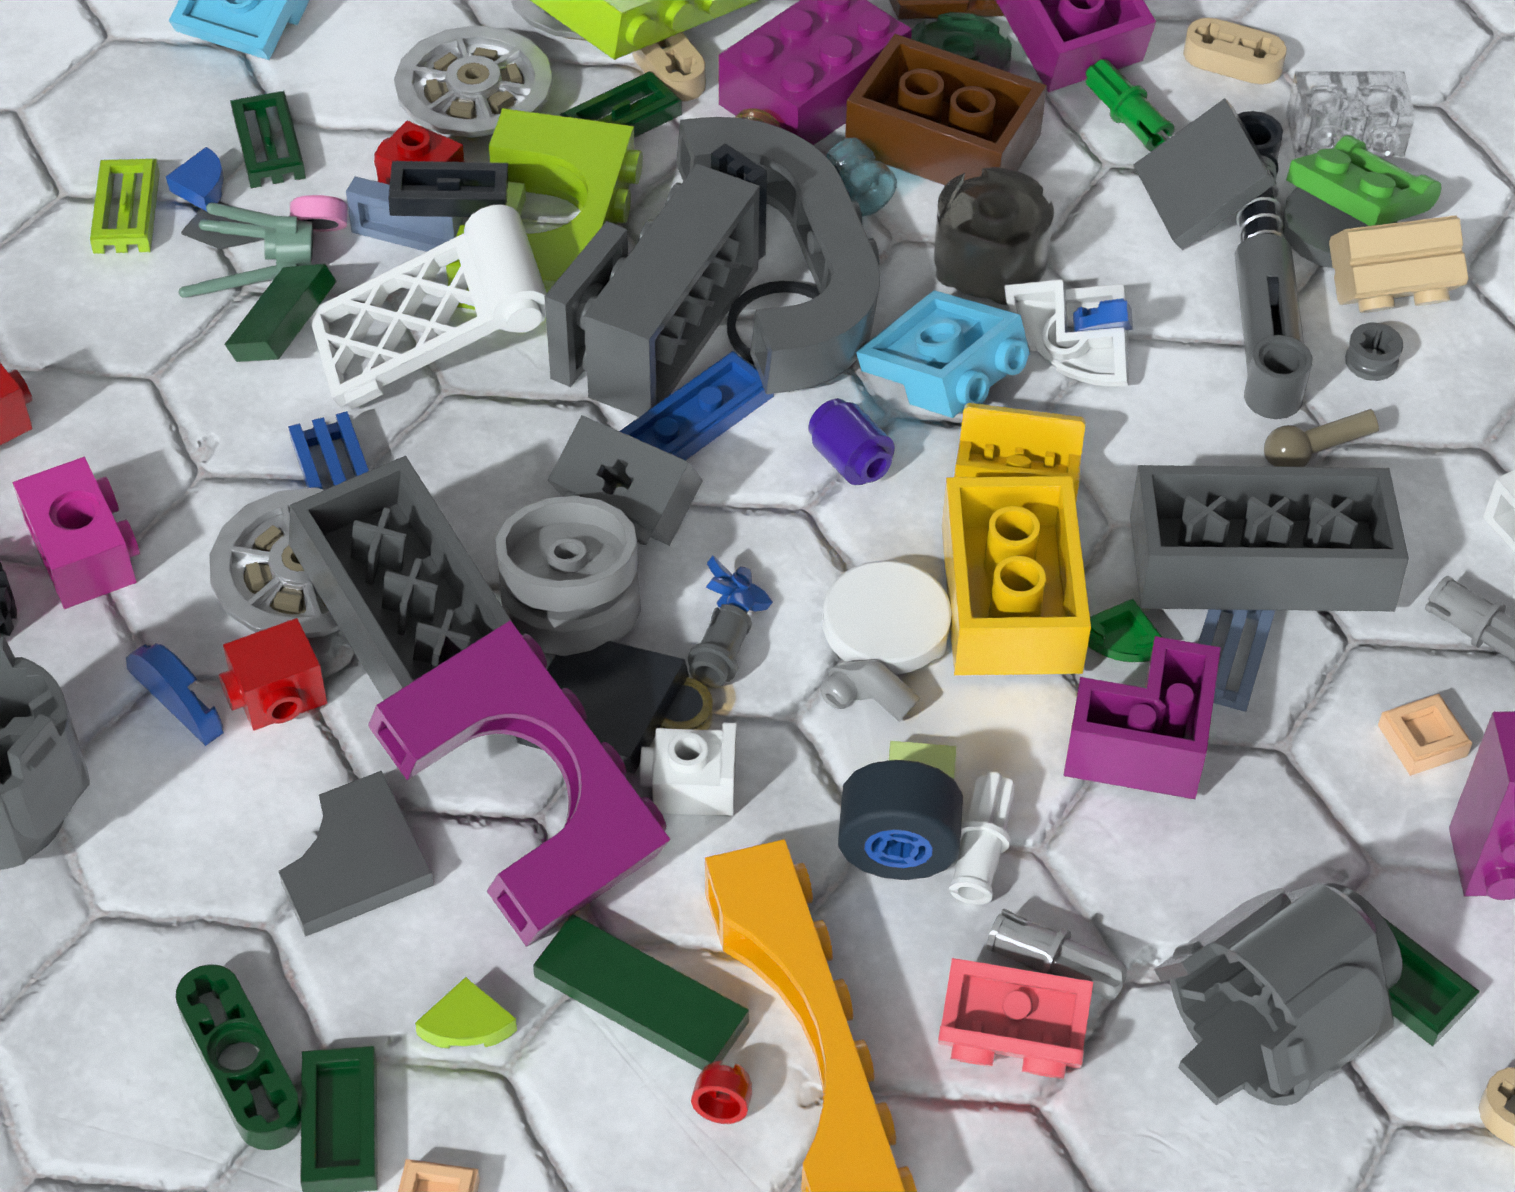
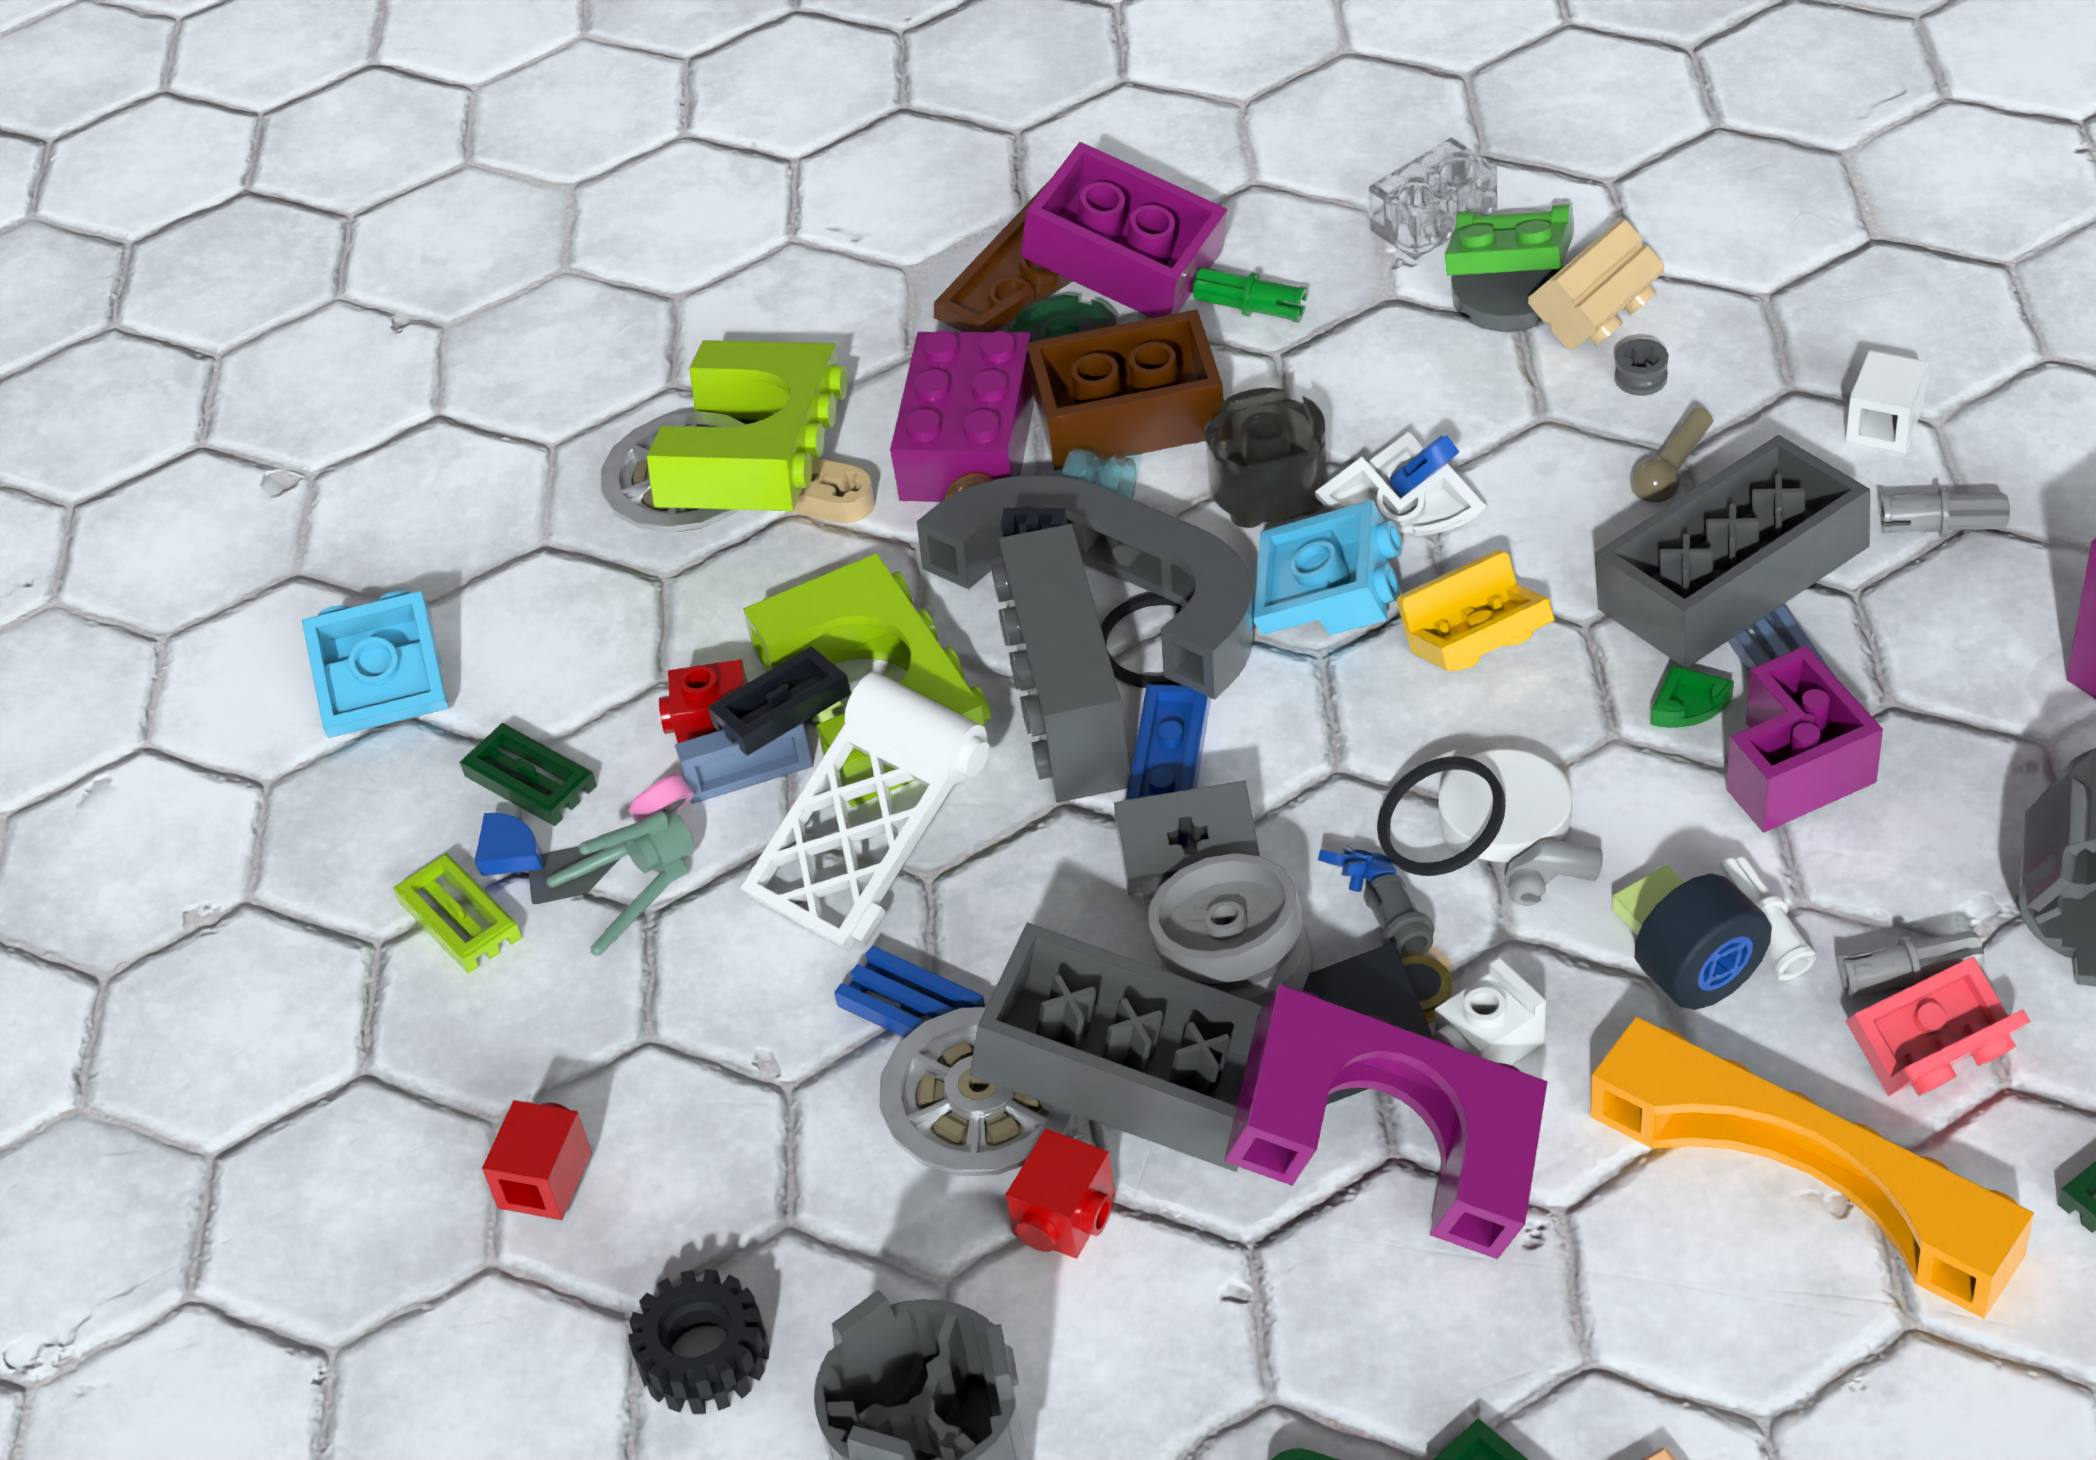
camera: 30 degrees left, 5 degrees down
dark pink brick [12,457,140,609] -> none
blue tile [126,643,224,746] -> none
dark green tile [224,264,337,362] -> none
dark grey tile [278,770,434,937] -> none
flat silver piece [394,25,553,138] -> none
lime tile [415,977,517,1049] -> none
dark green tile [533,914,749,1070] -> none
dark grey tile [544,221,628,387] -> none
dark green tile [560,71,682,138] -> none
red hinge [691,1060,752,1124] -> none
dark purple brick [808,398,895,485] -> none
yellow brick [941,476,1091,676] -> none
dark grey tile [1133,98,1276,250] -> none
tan beam [1183,18,1287,84] -> none
dark grey piece [1235,111,1313,419] -> none
light nougat tile [1378,694,1472,776] -> none
none -> black piece [1377,756,1506,876]

